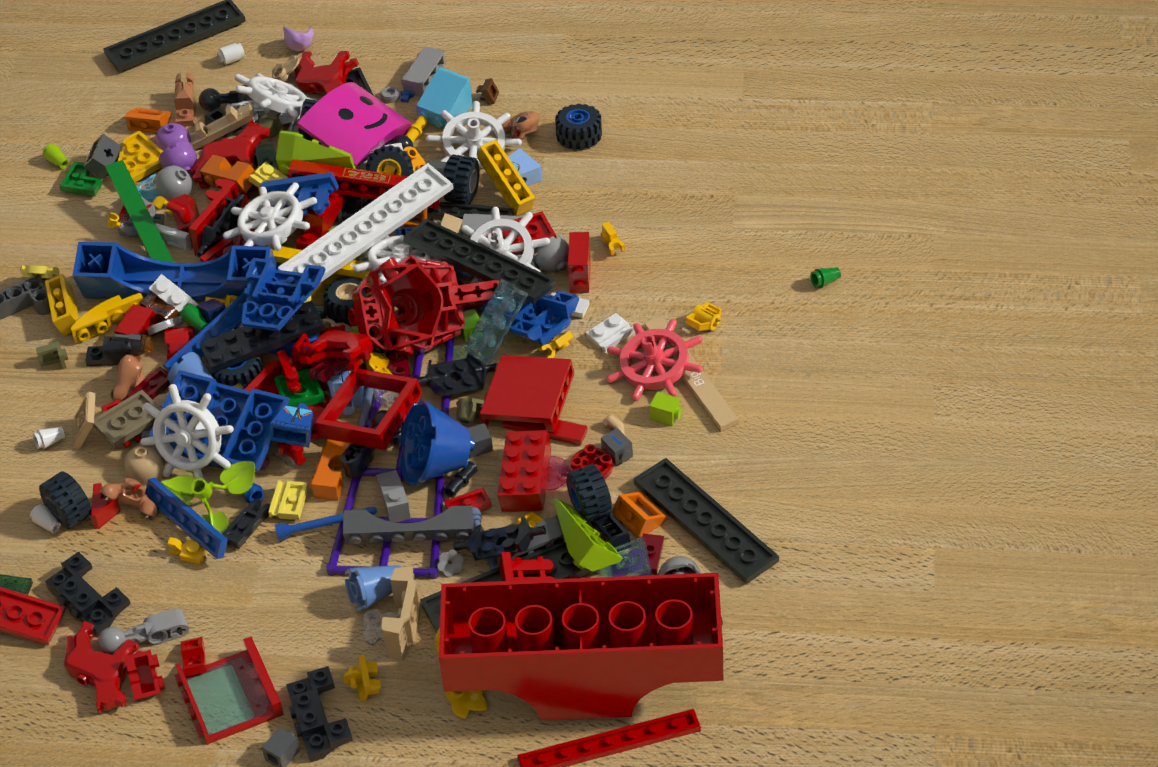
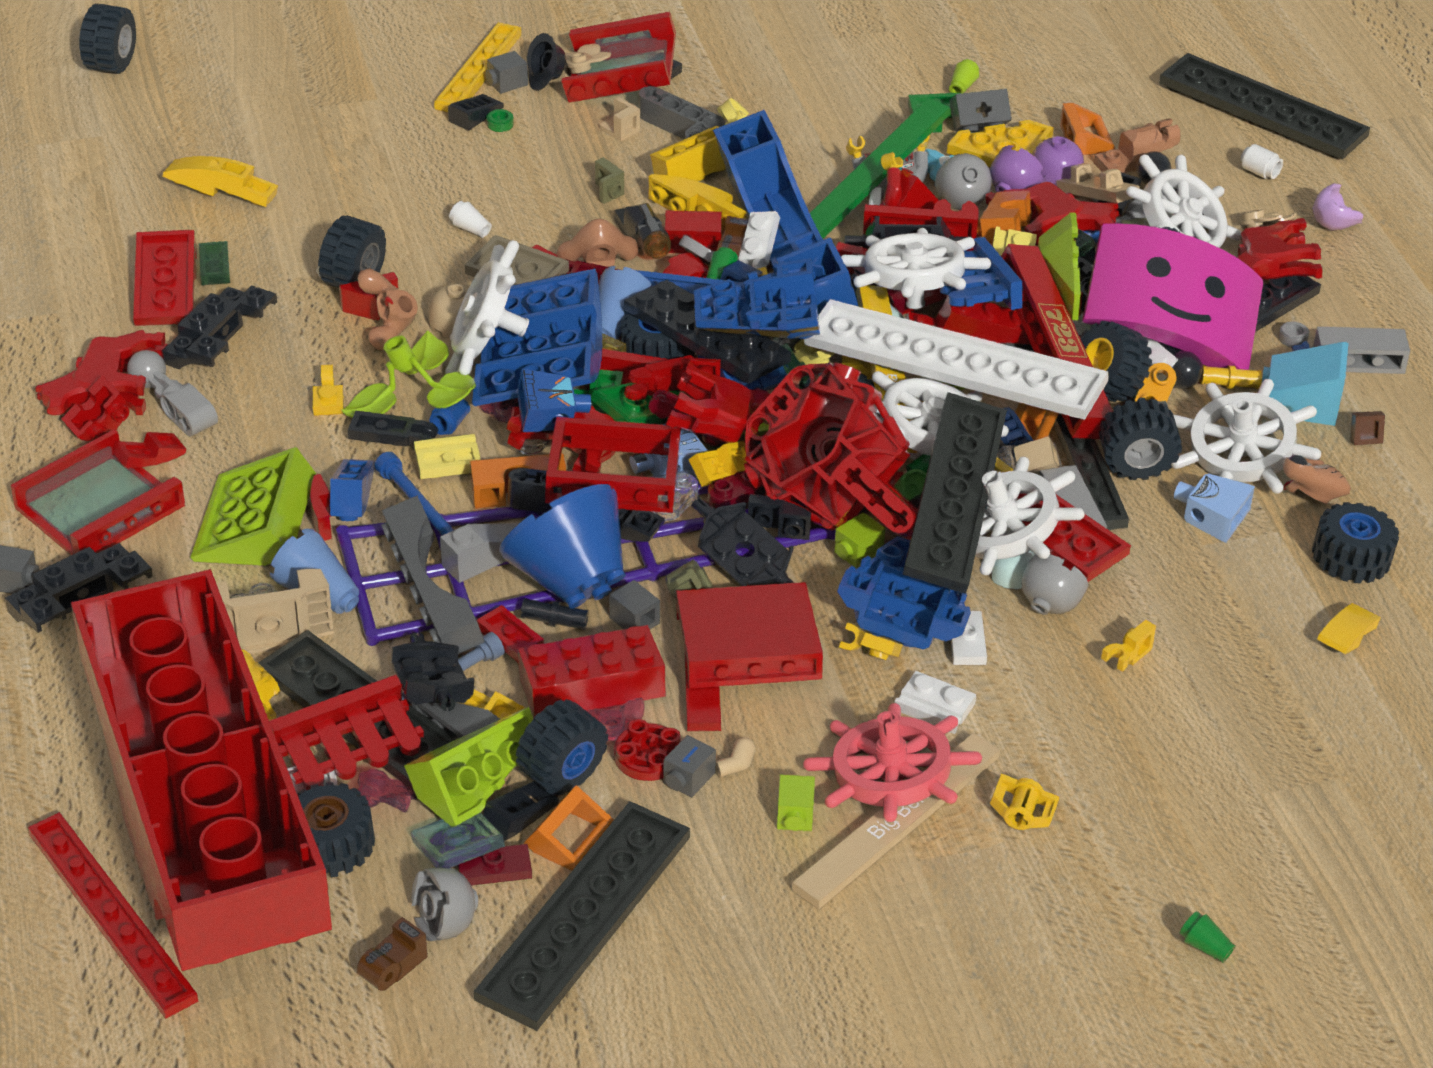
camera: 65 degrees right, 5 degrees down
tan tile [73,391,95,449] -> none
blue plate [145,478,228,559] -> none
light grey plant [437,549,464,577] -> none
clear light blue brick [463,279,528,364] -> none
yellow brick [477,139,535,216] -> none
red brick [568,232,591,293] -> none
none -> lime slope [190,447,316,566]
none -> red slope [311,474,332,541]
none -> blue slope [330,459,375,521]
none -> black slope [748,494,811,540]
none -> yellow slope [1317,603,1381,654]

